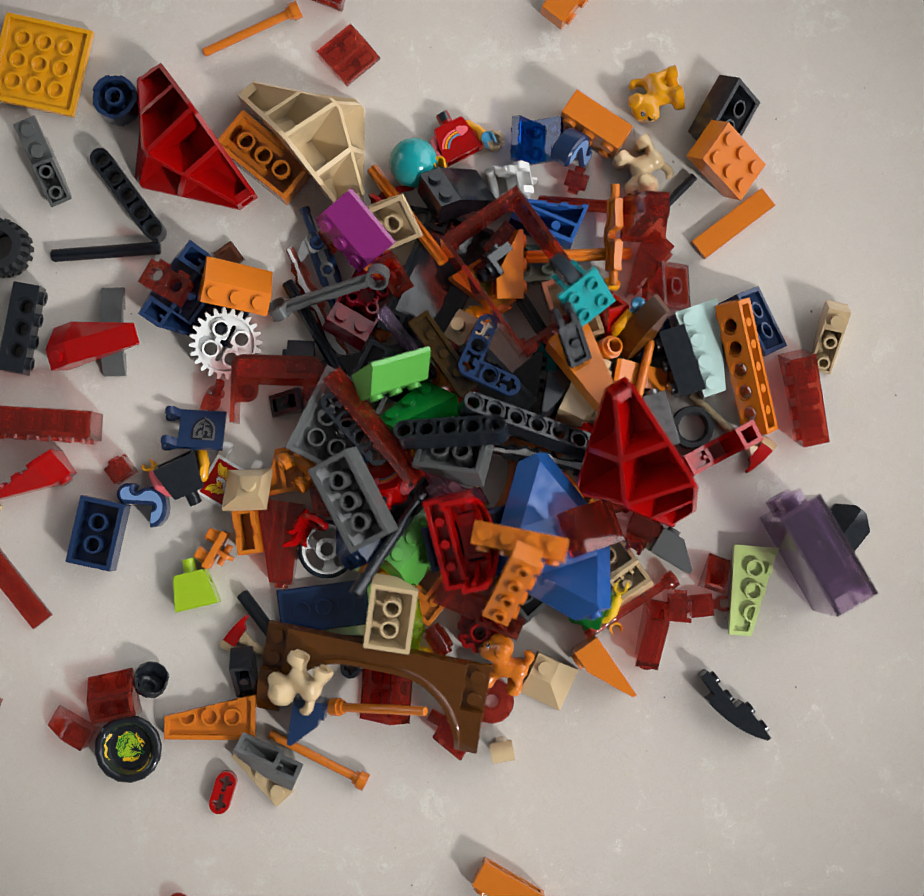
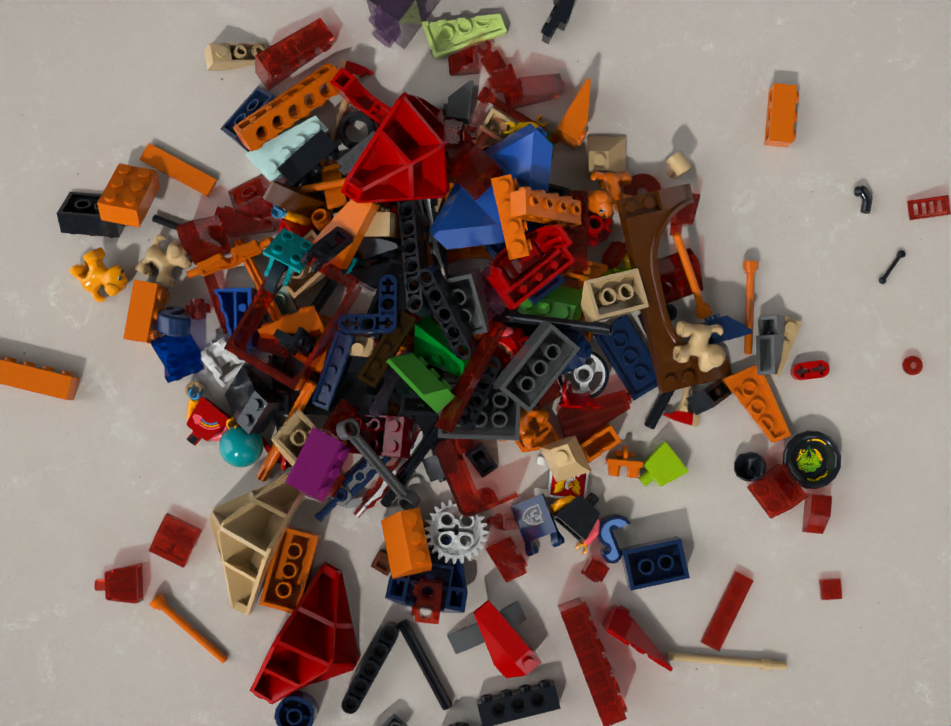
camera: 110 degrees left, 0 degrees up
none -> dark blue tile [310,329,356,411]
none -> clear red slope [485,534,528,582]

